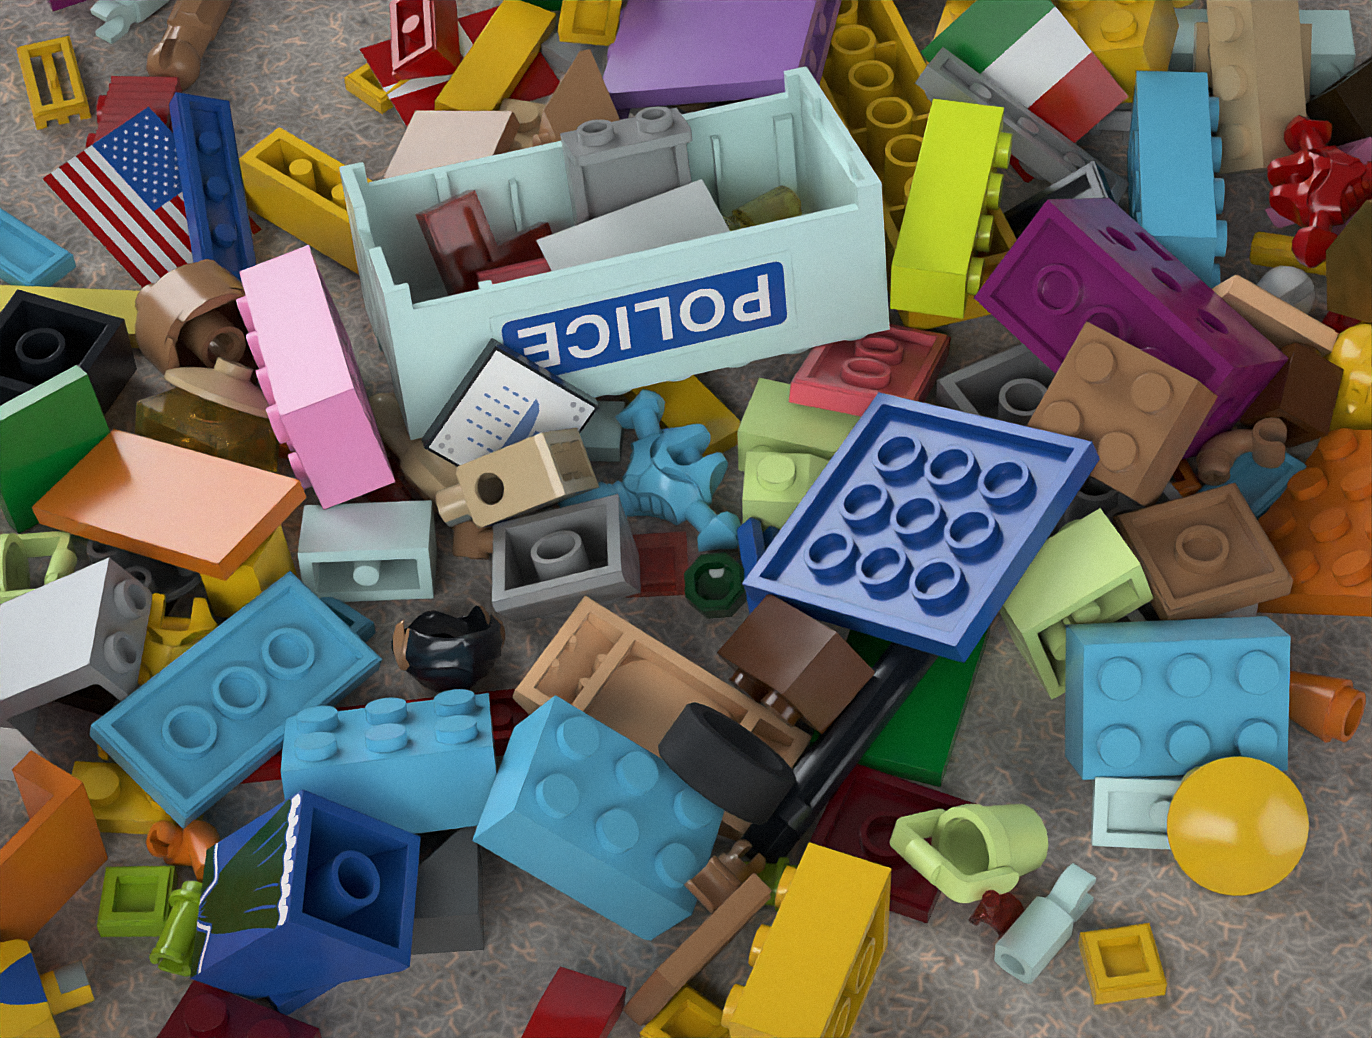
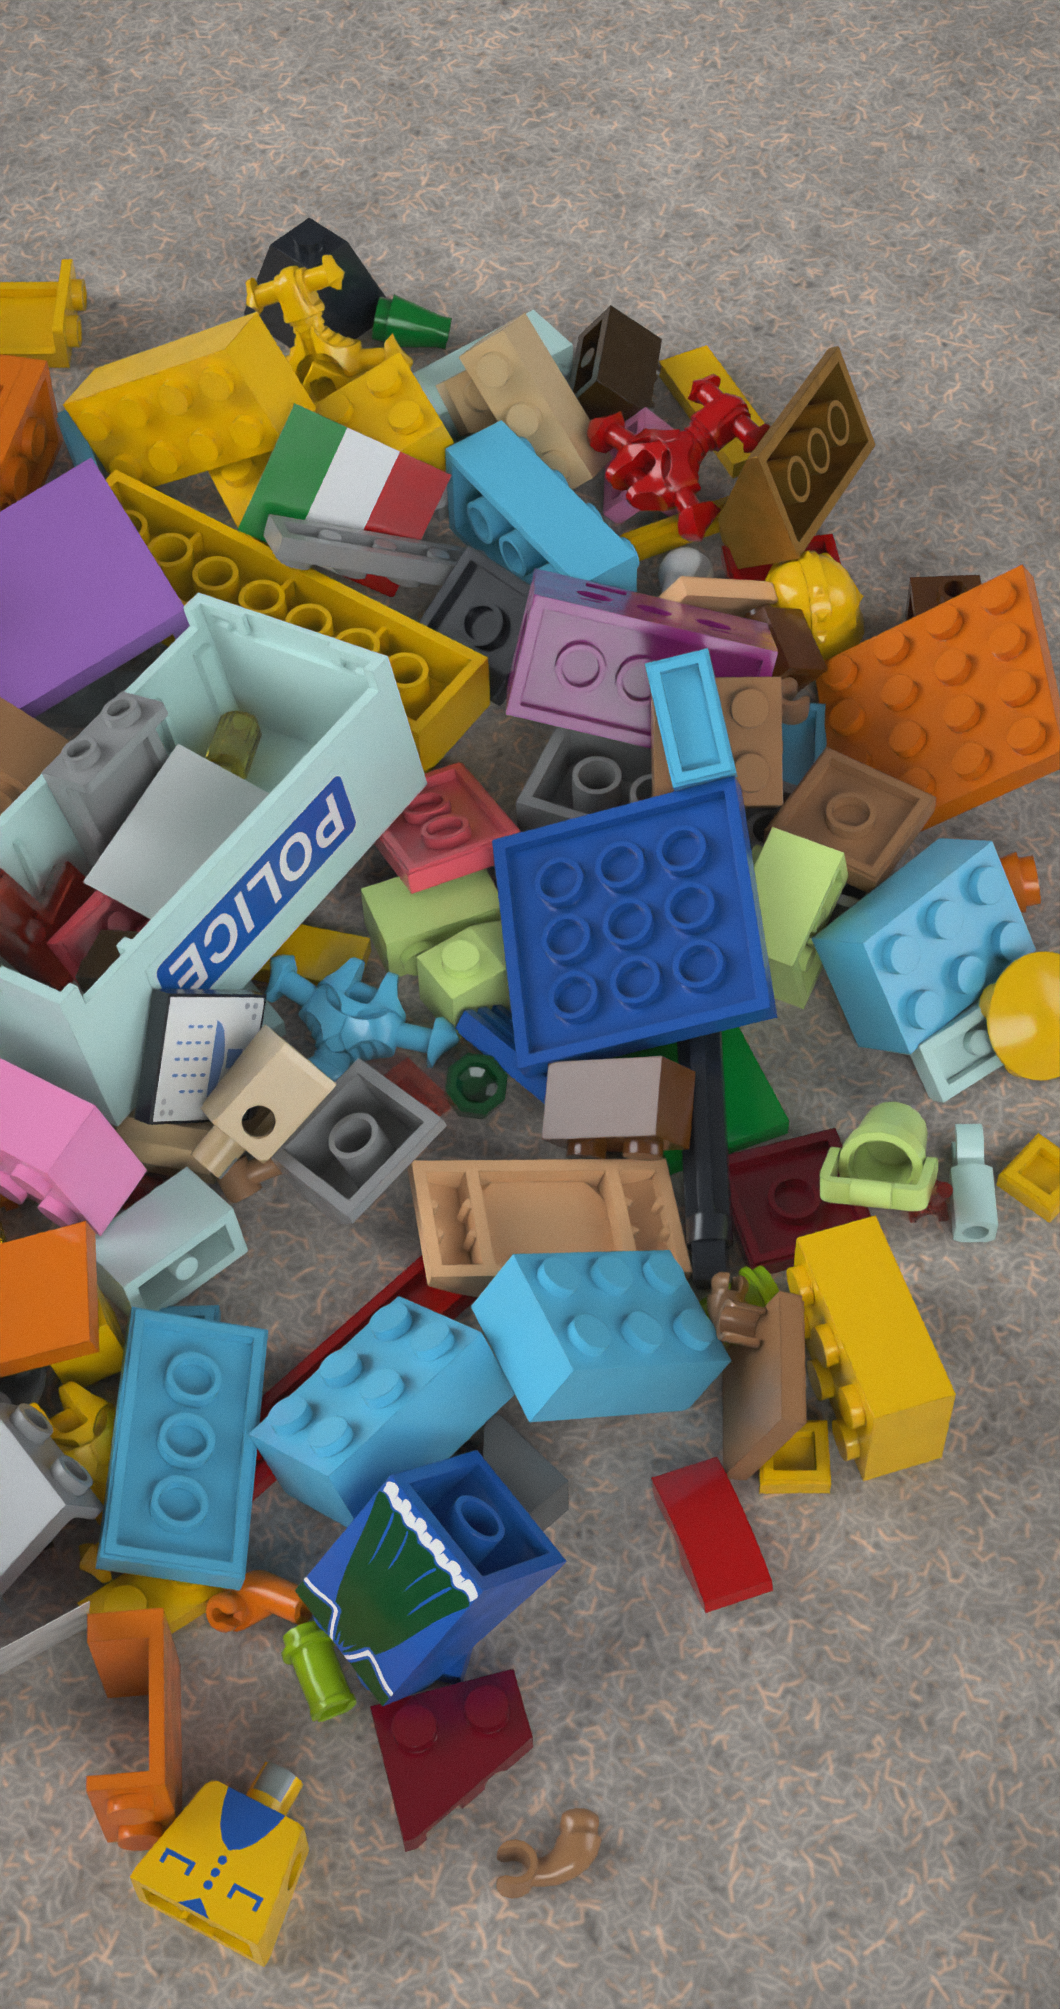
camera: 40 degrees left, 5 degrees up
lime tile [97,866,178,937] -> none
black hair [391,605,505,693] -> none
black tyre [658,702,796,825] -> none
neon yellow brick [890,98,1013,319] -> none
none -> medium azure tile [645,648,738,791]

